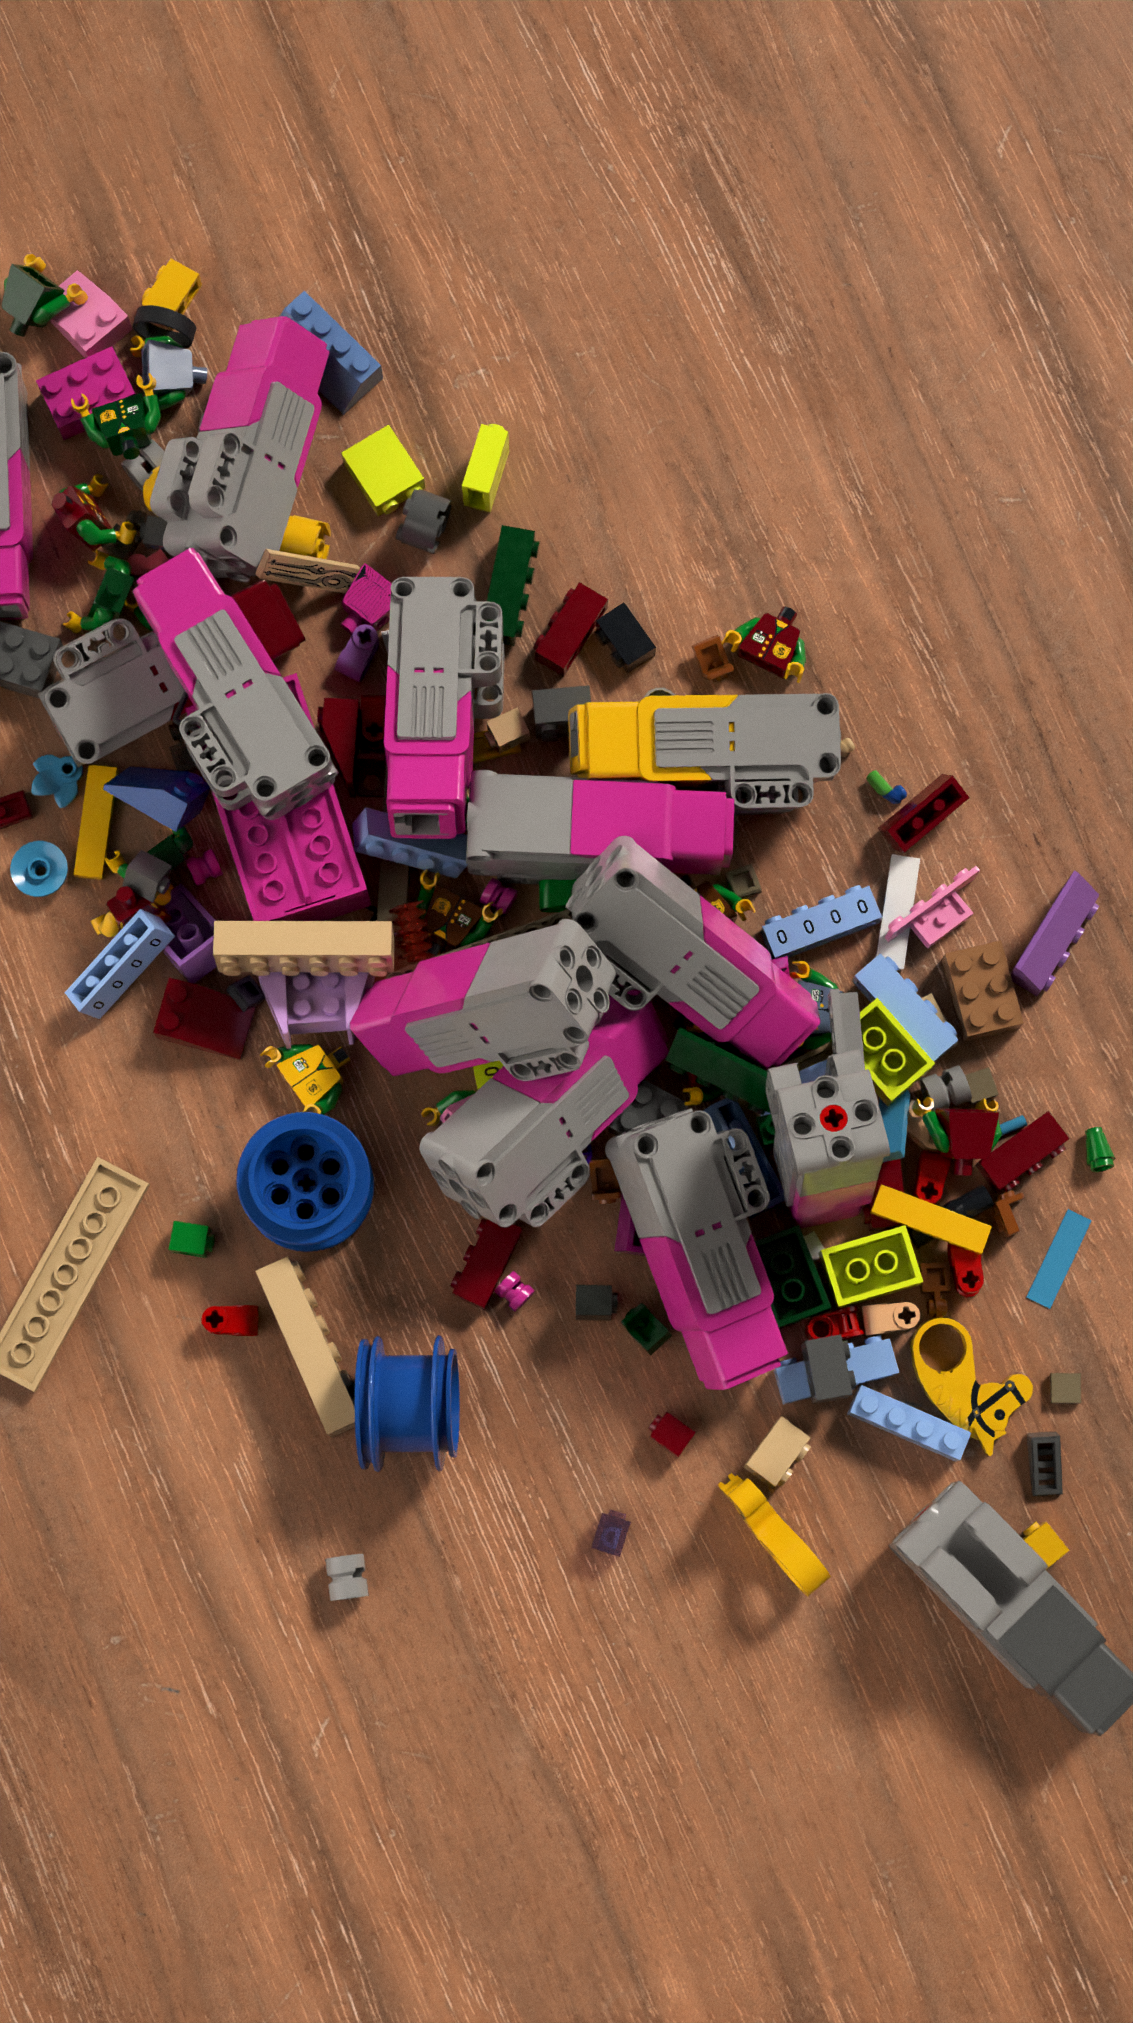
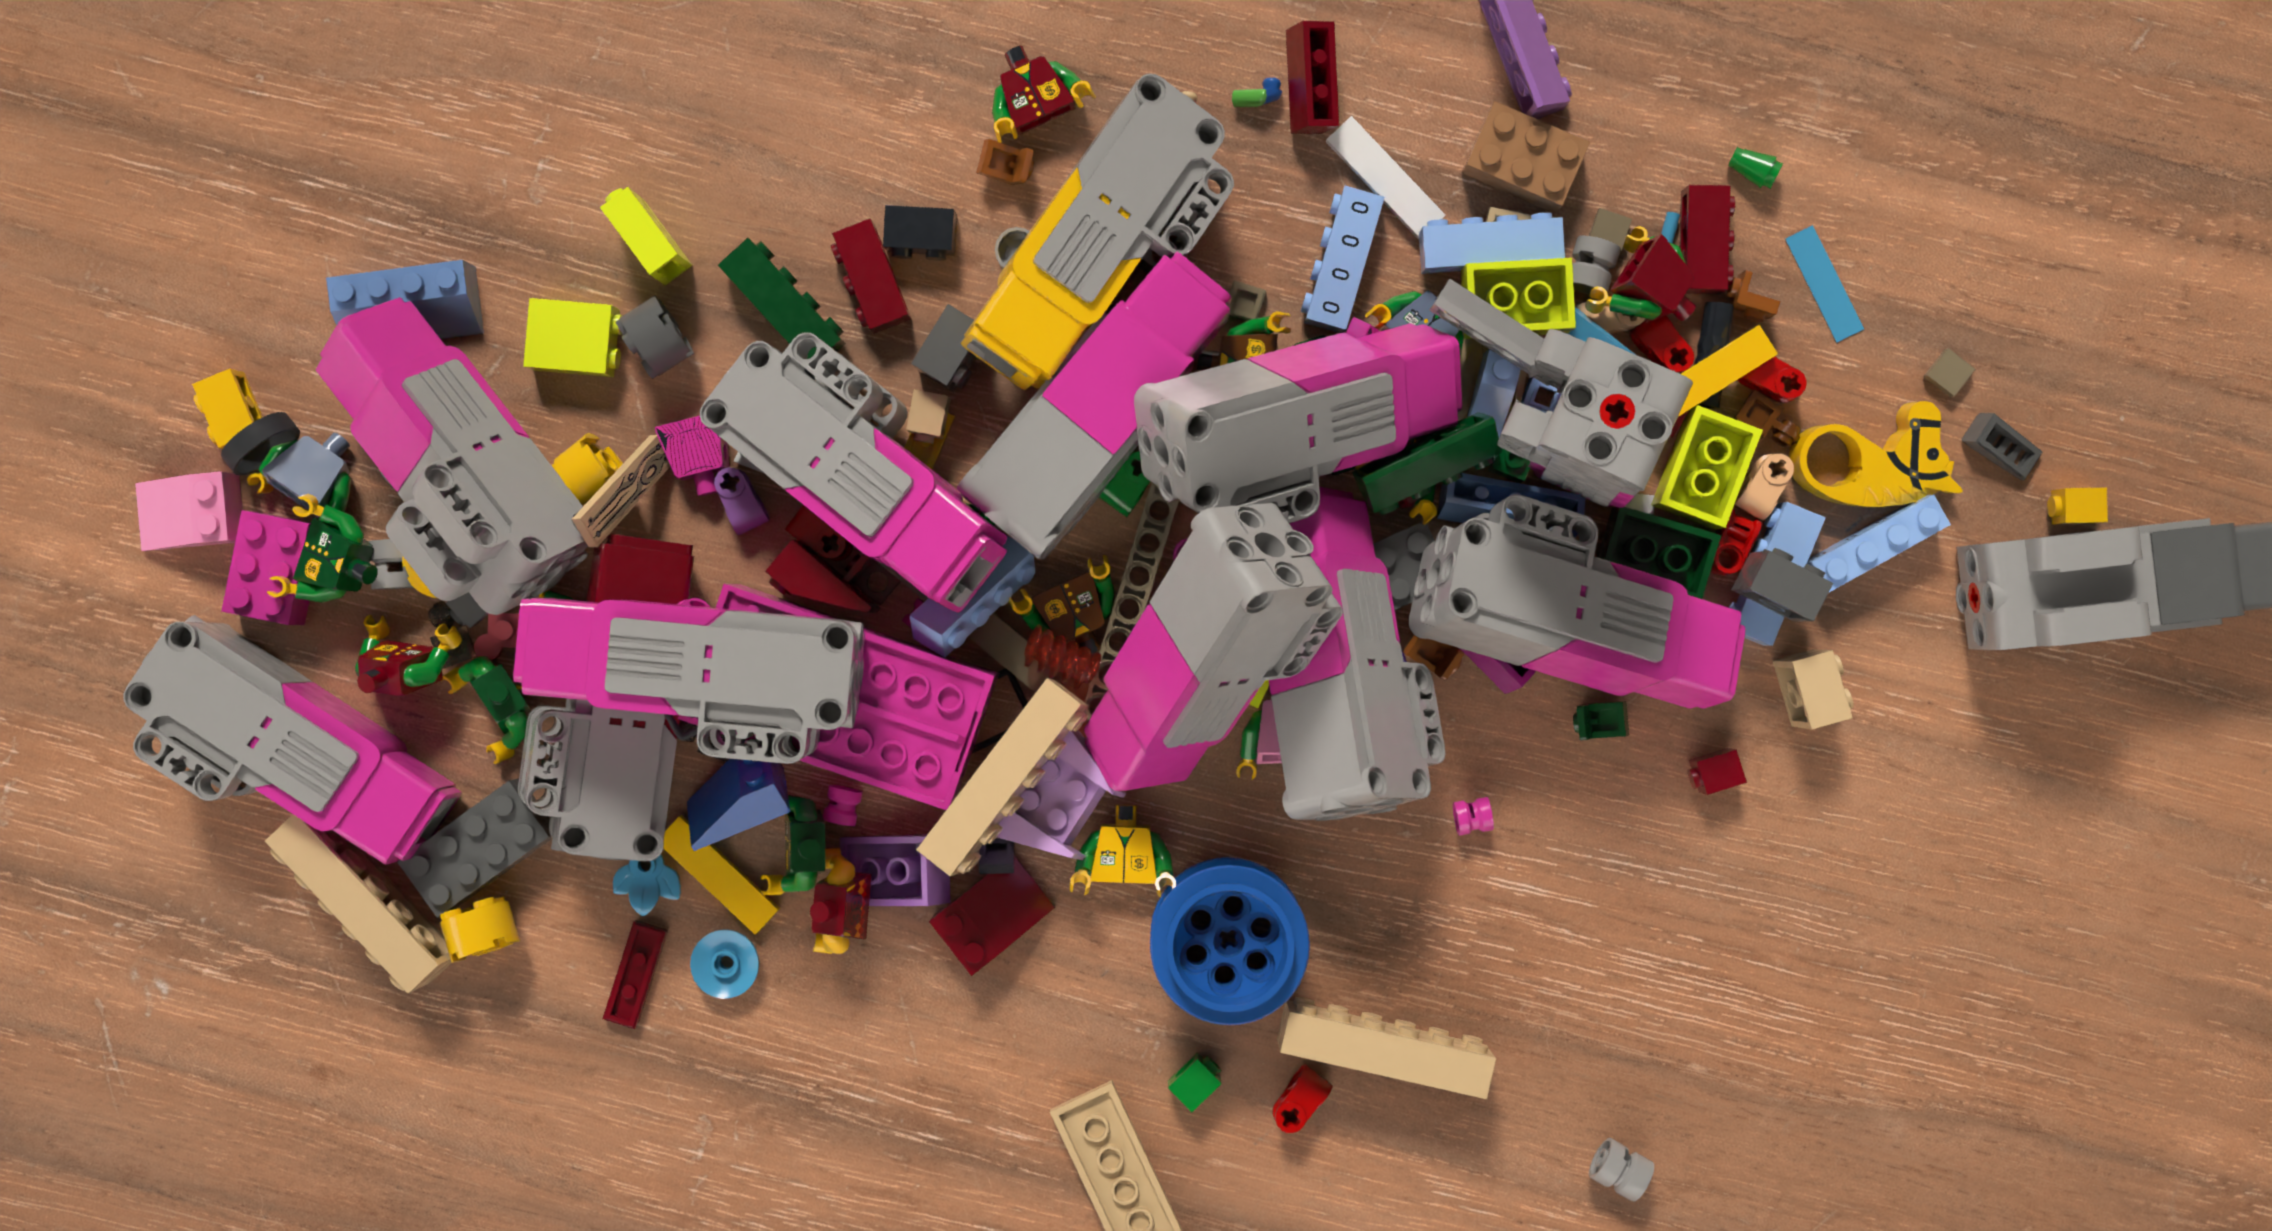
camera: 55 degrees left, 10 degrees up
dark green torso [2,254,88,337] -> none
light blue brick [65,909,175,1019] -> none
dark grey brick [122,850,172,902] -> none
blue wheel [355,1335,460,1472] -> none
dark red brick [450,1218,523,1311] -> none
dark pink wheel [479,878,518,916] -> none
pearl dark grey brick [576,1285,618,1321] -> none
clear purple brick [591,1509,631,1557] -> none
yellow animal [717,1473,831,1597] -> none
bright pink bracket [885,866,980,948] -> none

